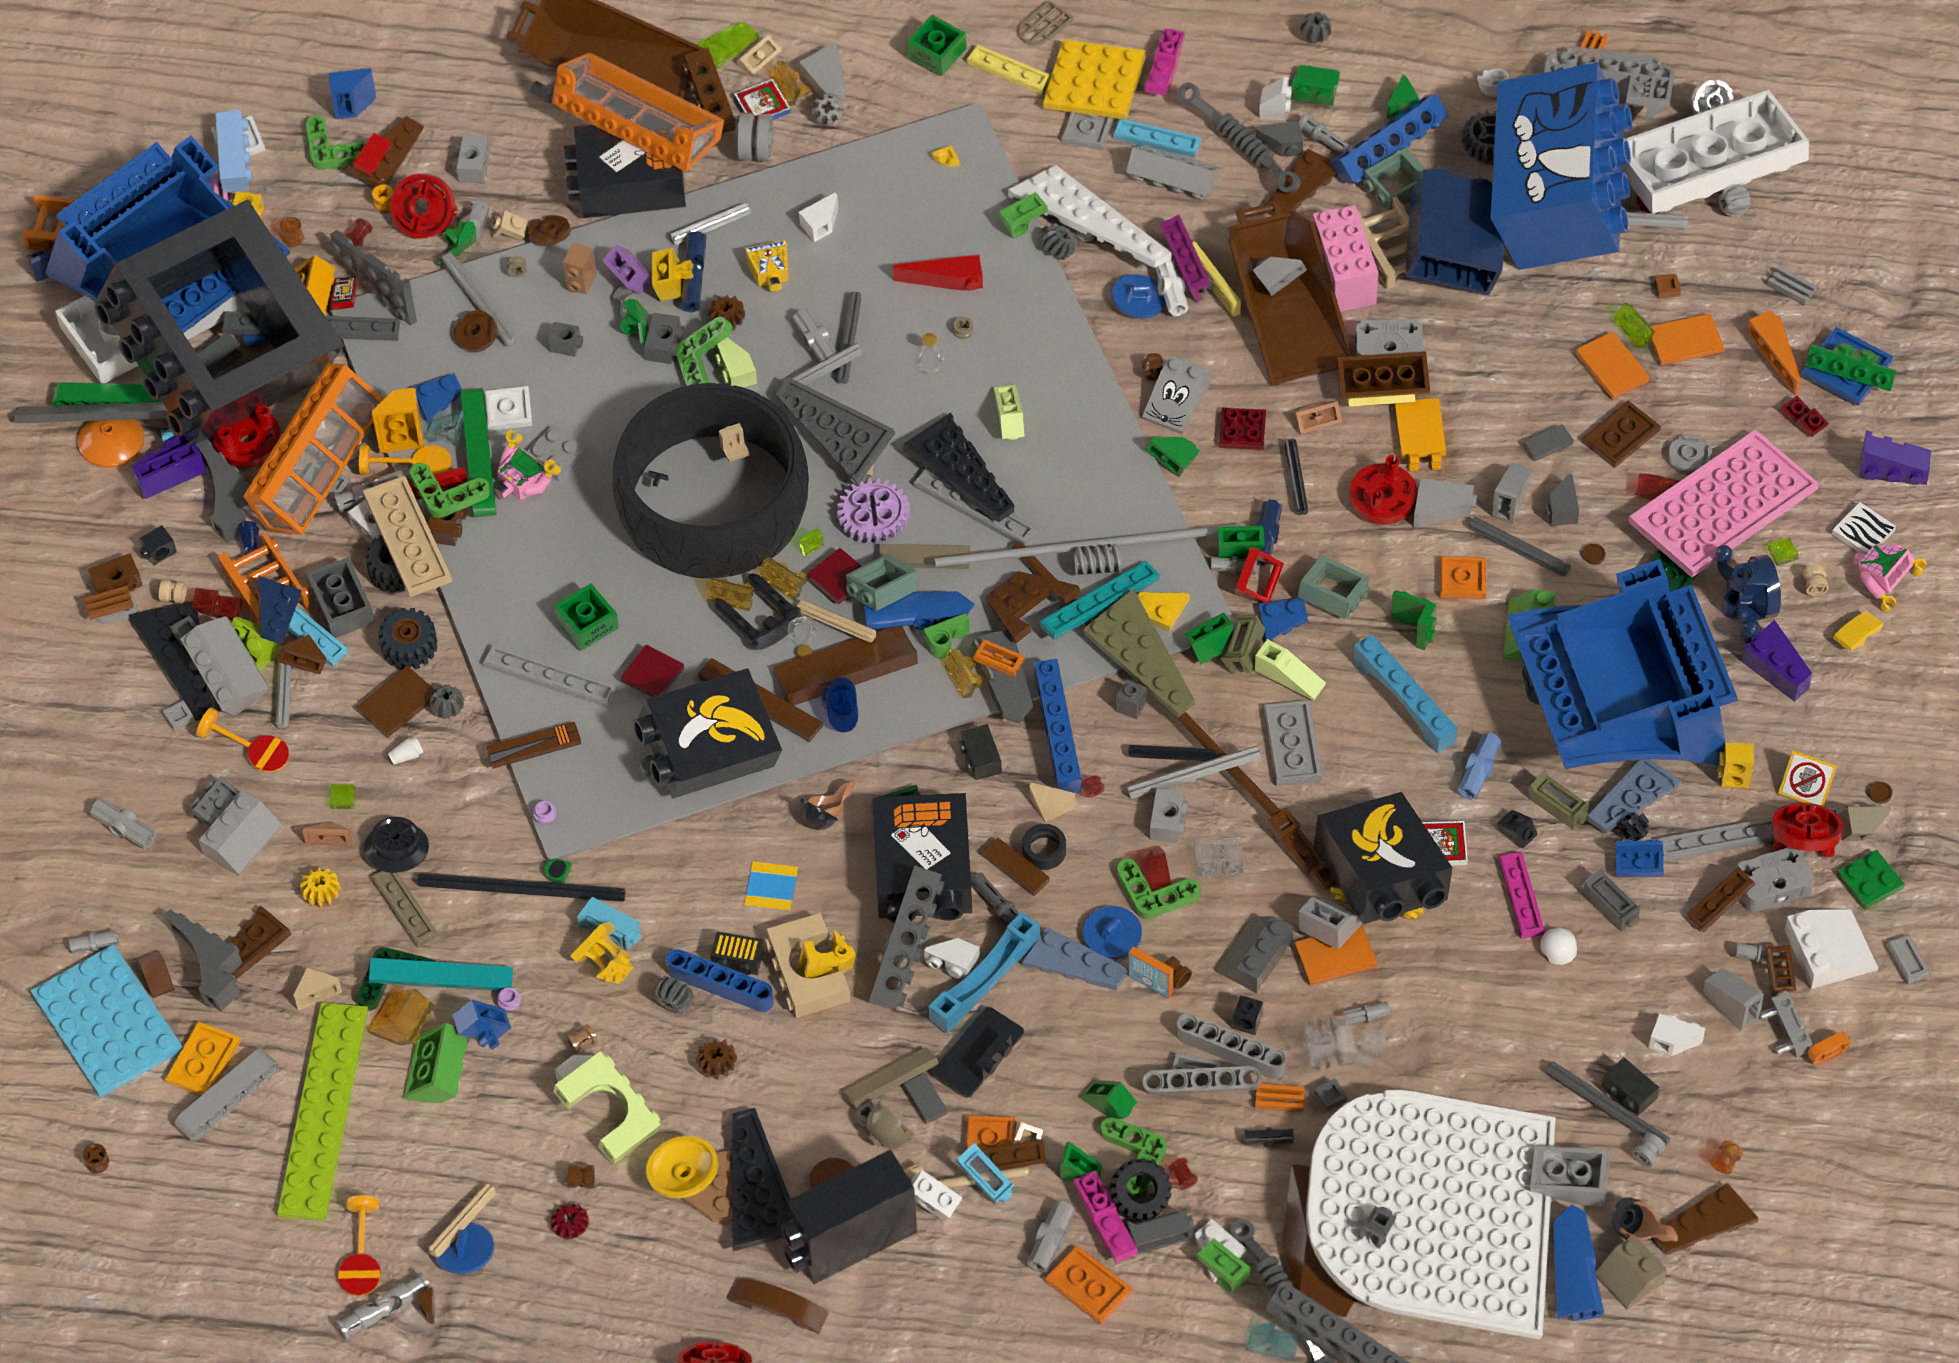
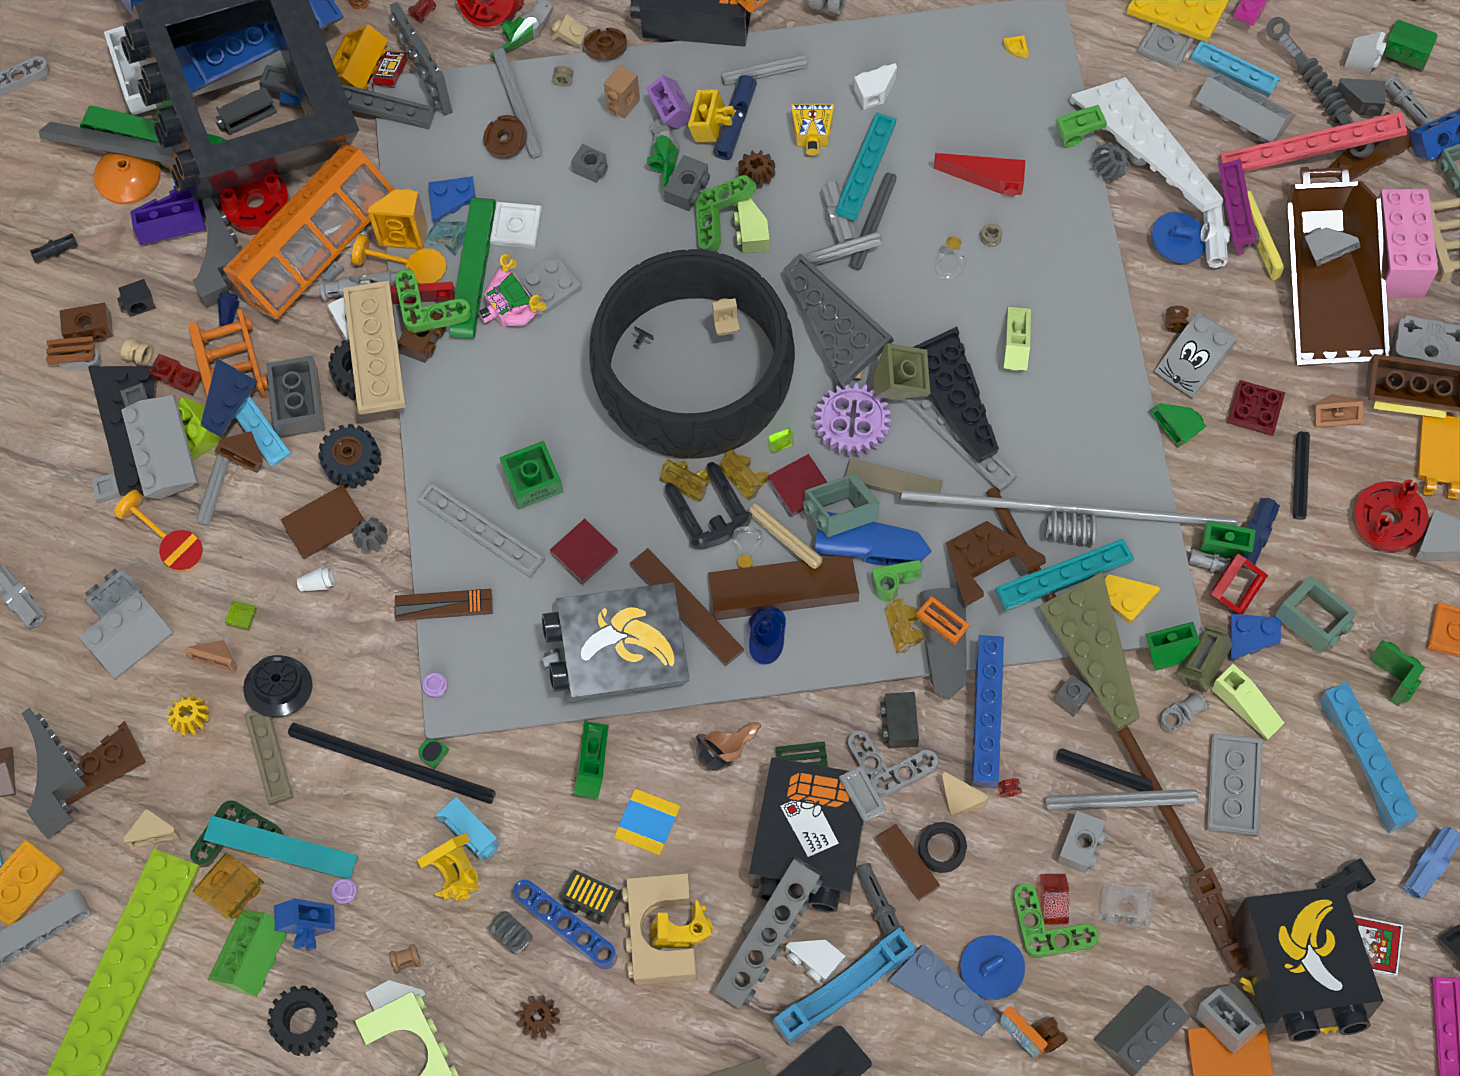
camera: 15 degrees right, 10 degrees up
none -> black pin [30,233,78,264]
none -> black tyre [267,985,338,1056]
none -> green slope [573,721,609,799]
none -> teal tile [835,112,897,221]
none -> light grey tile [839,765,886,823]
none -> light grey beam [848,731,938,798]
none -> olive slope [874,343,930,400]
none -> light grey connector [1160,691,1210,733]
none -> coral tile [1220,112,1407,172]
none -> black piece [1320,858,1376,895]

